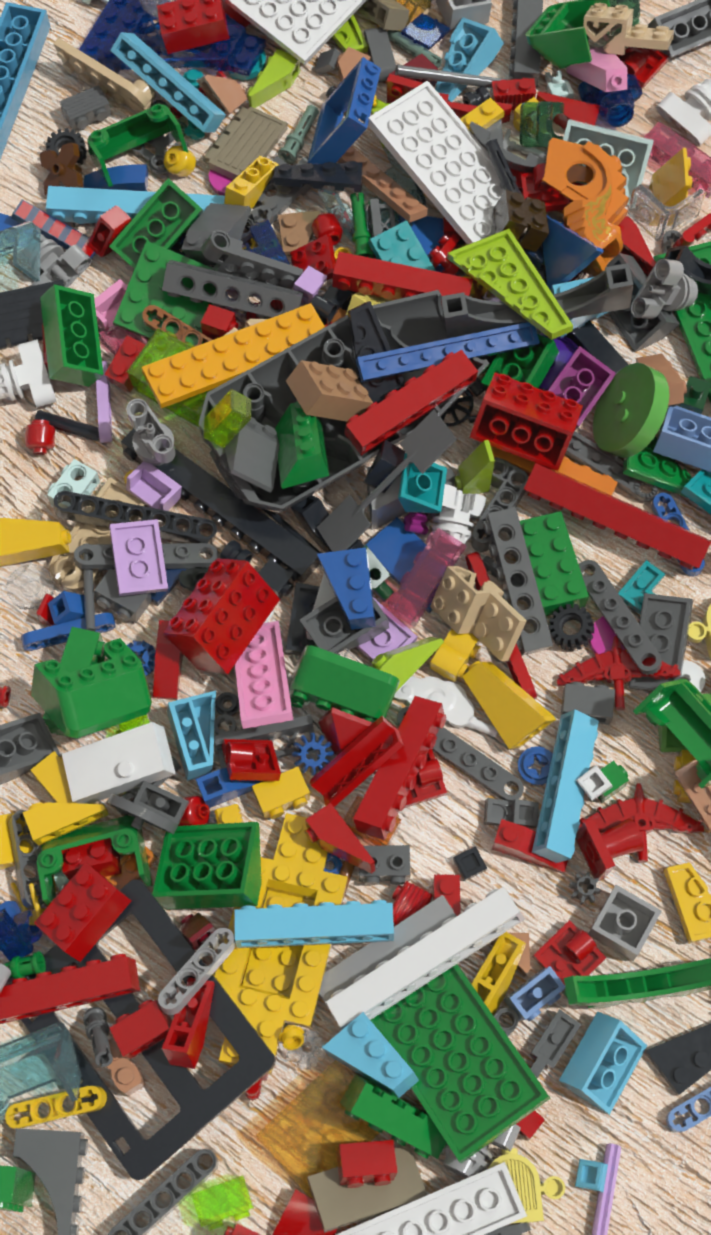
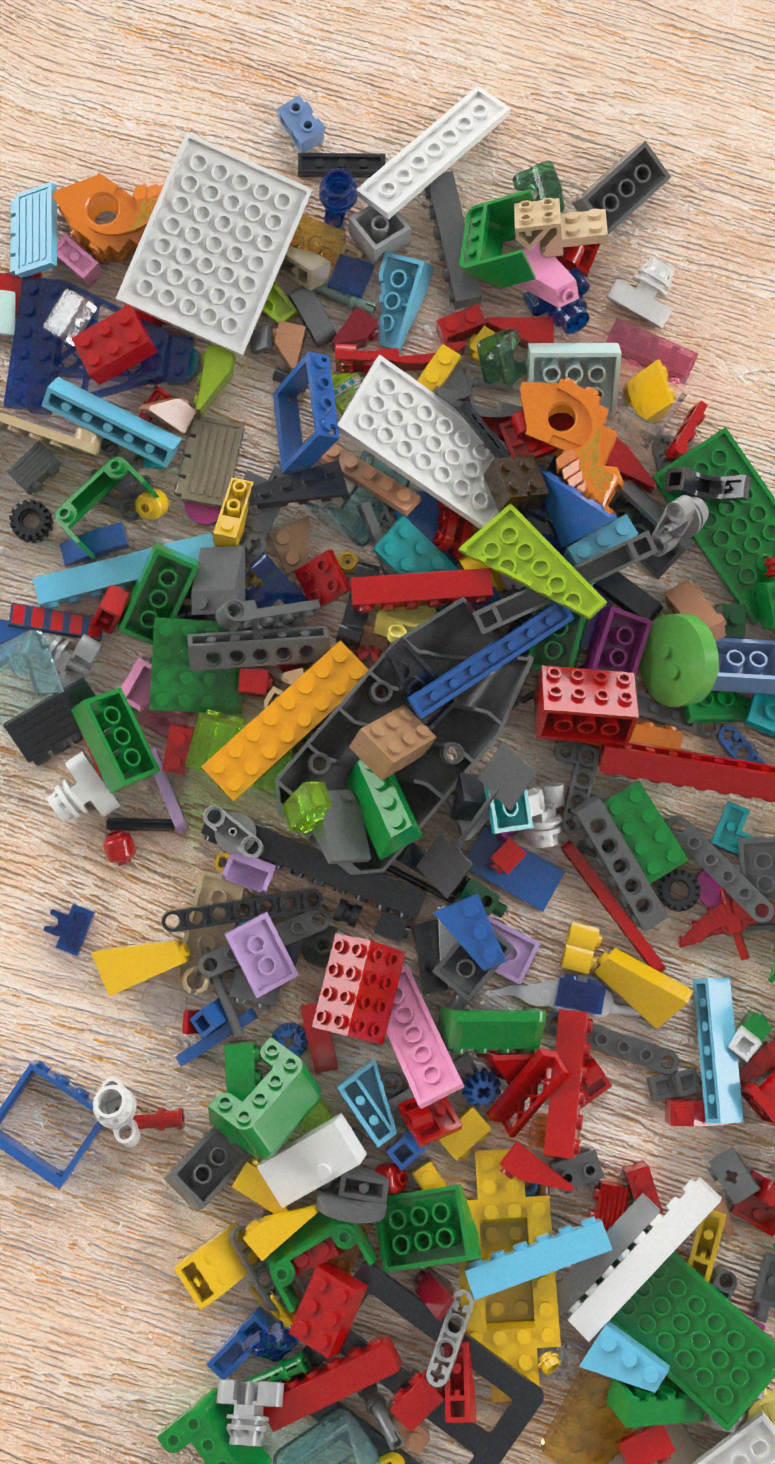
camera: 20 degrees left, 15 degrees up
reddish brown plant [40,143,83,196] -> none
light aqua brick [47,459,100,508] -> none
dark orange beam [142,305,212,350] -> none
teal plate [183,69,204,89] -> none
black plate [215,692,239,716] -> none
sand green pin [278,105,319,164] -> none
lavender panel [294,266,327,307] -> none
red head [311,213,343,246] -> none
red brick [344,350,478,456] -> none
green pin [350,192,374,258] -> none
lime slope [370,637,444,692] -> none
clear pink brick [387,528,466,627] -> none
dark grey piece [395,65,508,88] -> none
tan piece [430,566,527,662] -> none
black tile [453,846,487,881] -> none
lime slope [454,440,495,494] -> none
black wheel [462,86,490,106] -> none
medium blue brick [503,966,565,1022] -> none
blue gear [518,746,553,786] -> none
light aqua plate [545,70,574,99] -> none
dark grey brick [561,682,615,725] -> none
dark grey gear [568,872,601,905] -> none
none -> red brick [487,837,527,875]
none -> clear blue brick [553,974,606,1015]
none -> dark grey brick [708,1147,761,1205]

